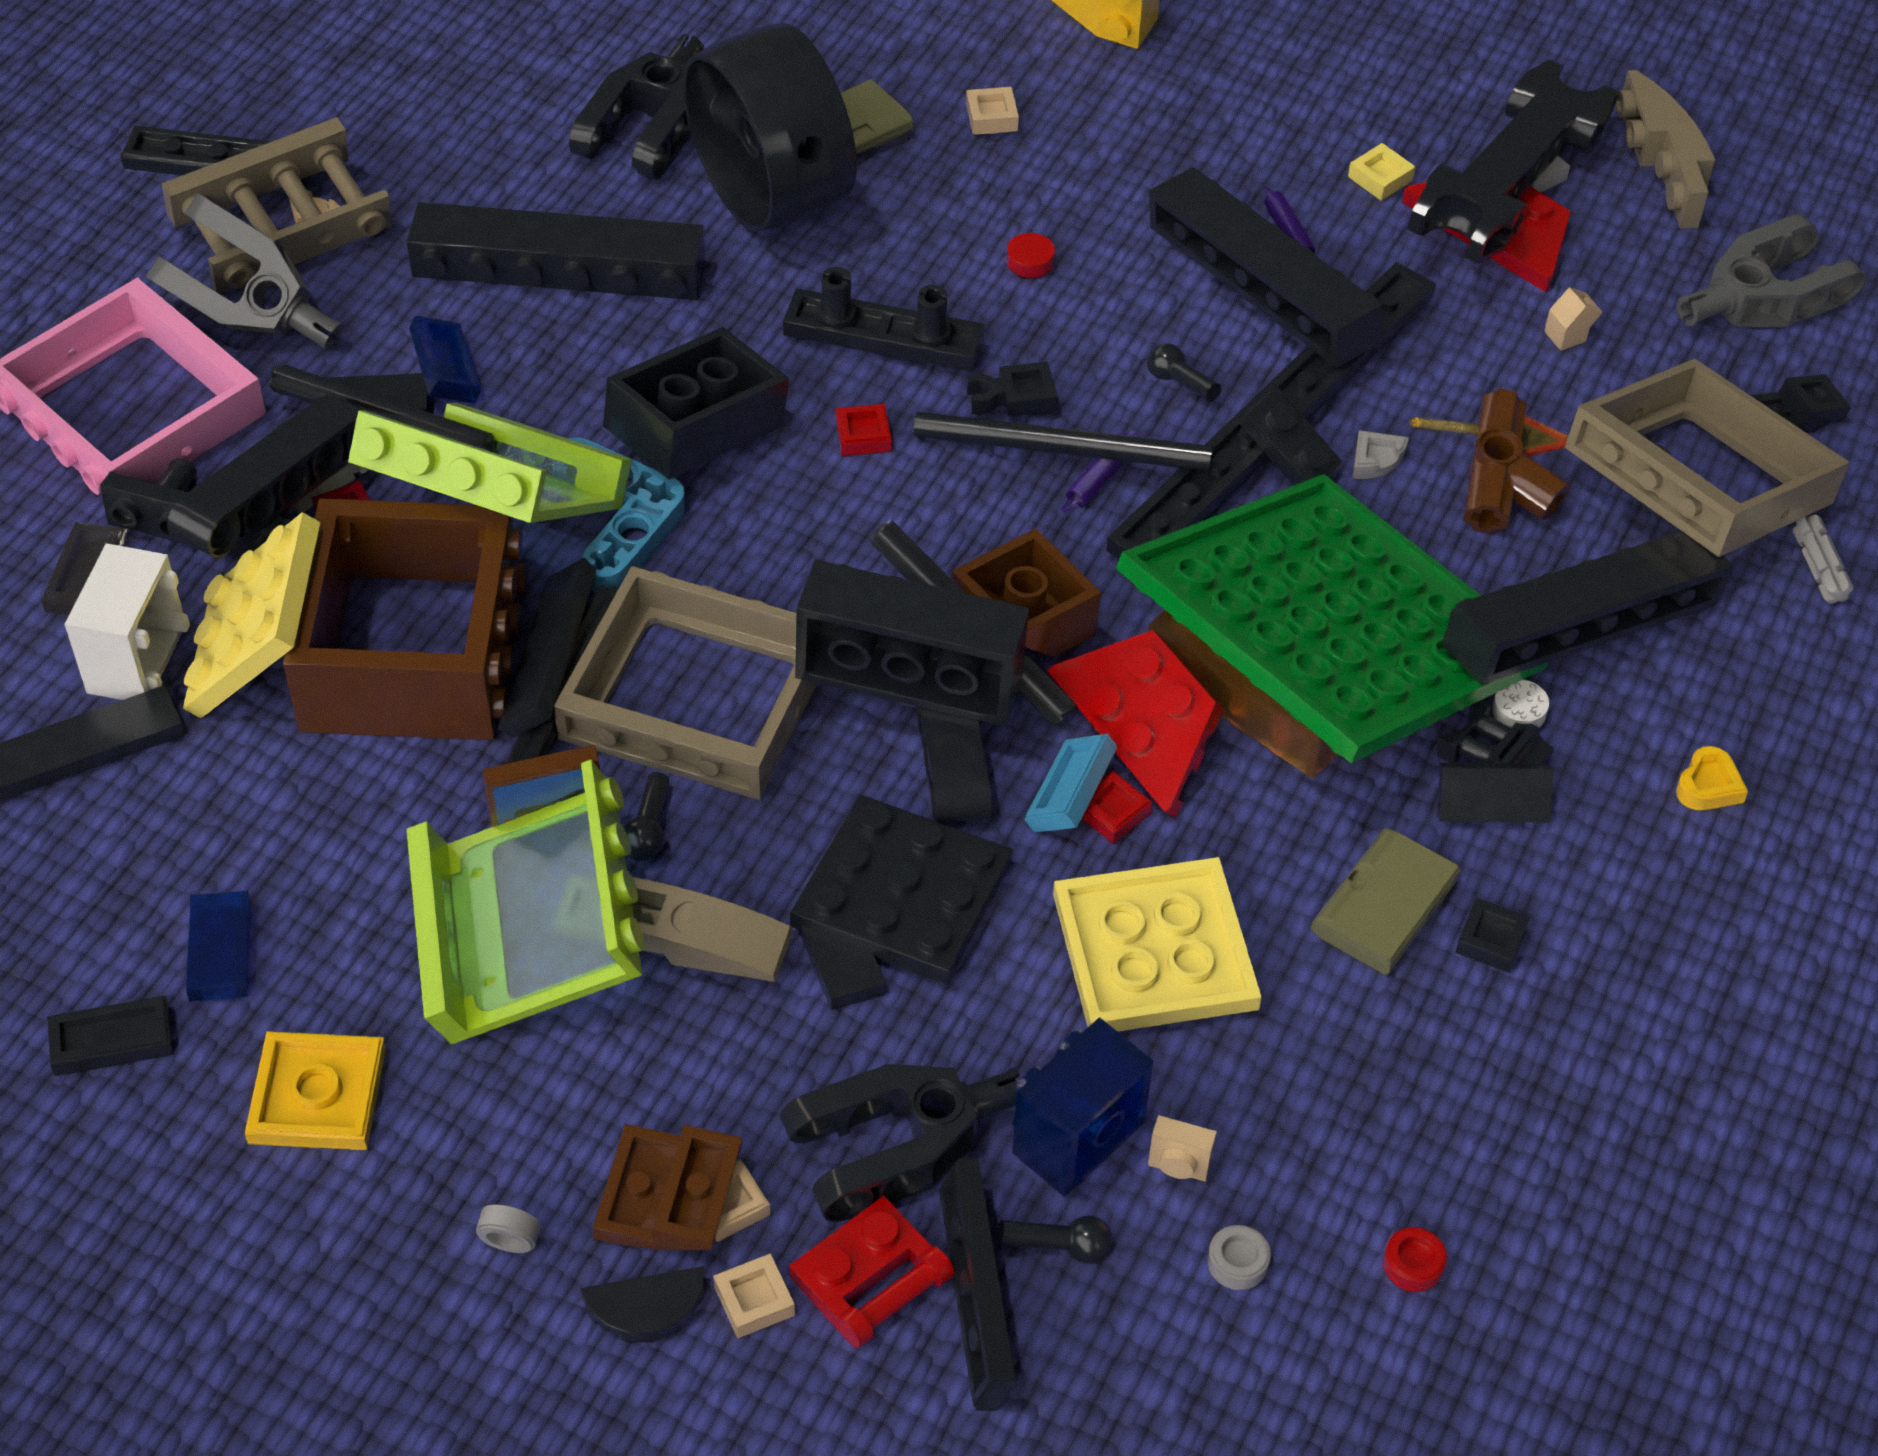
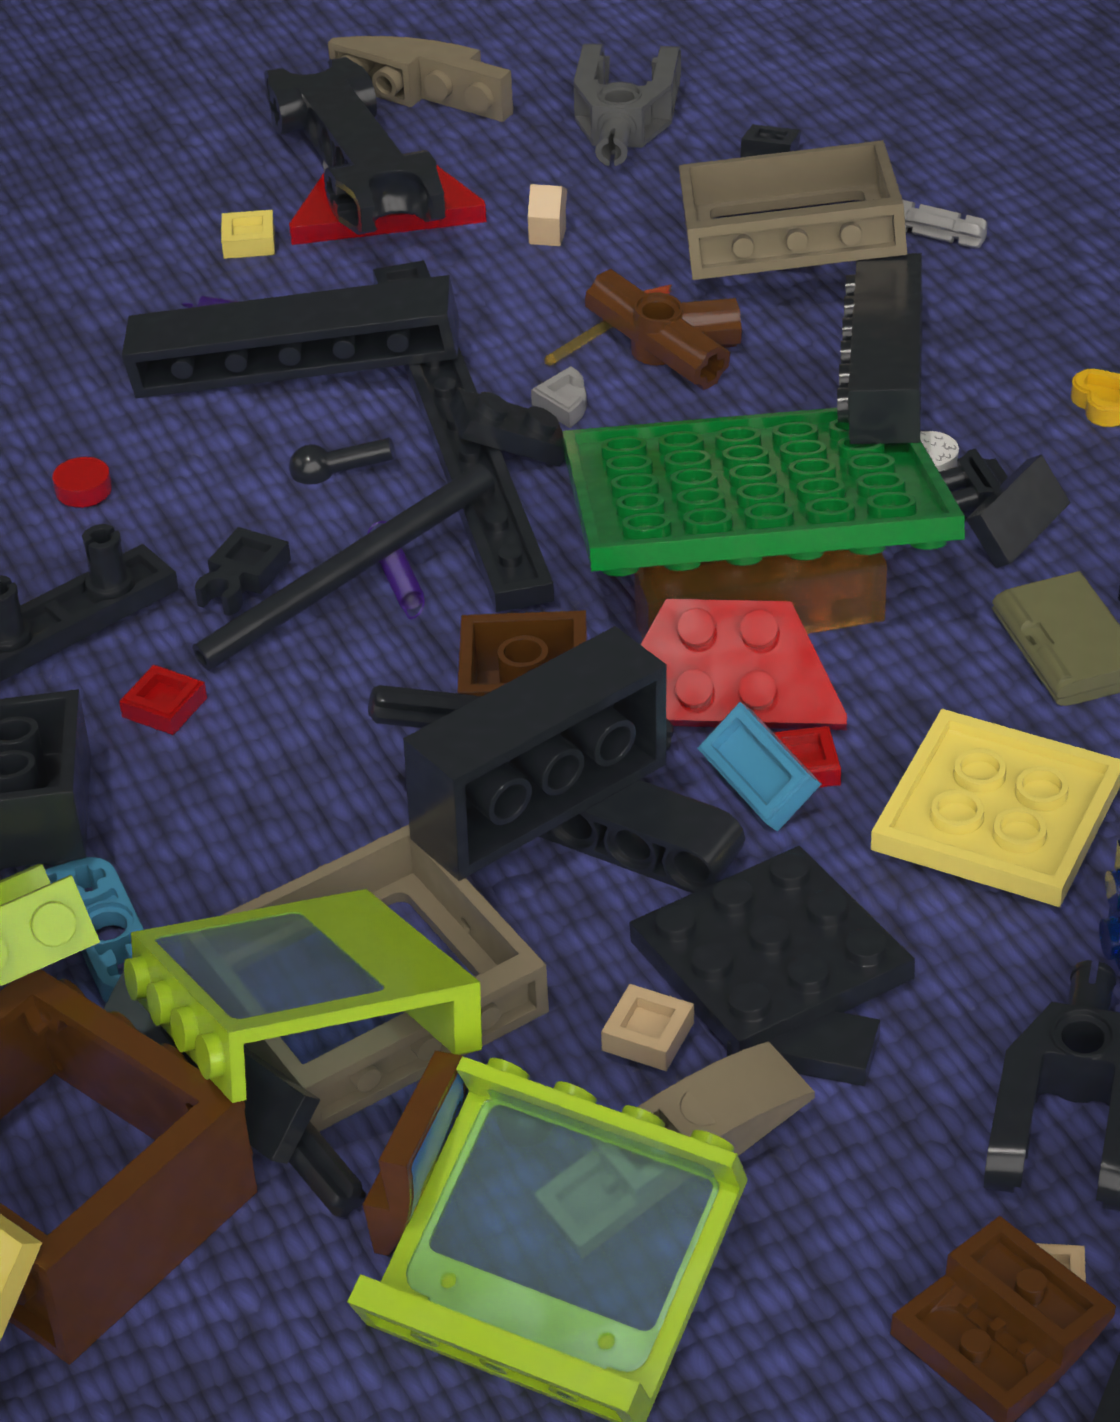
camera: 50 degrees left, 10 degrees down
none -> lime panel [124,889,482,1103]
none -> tan plate [601,984,694,1071]

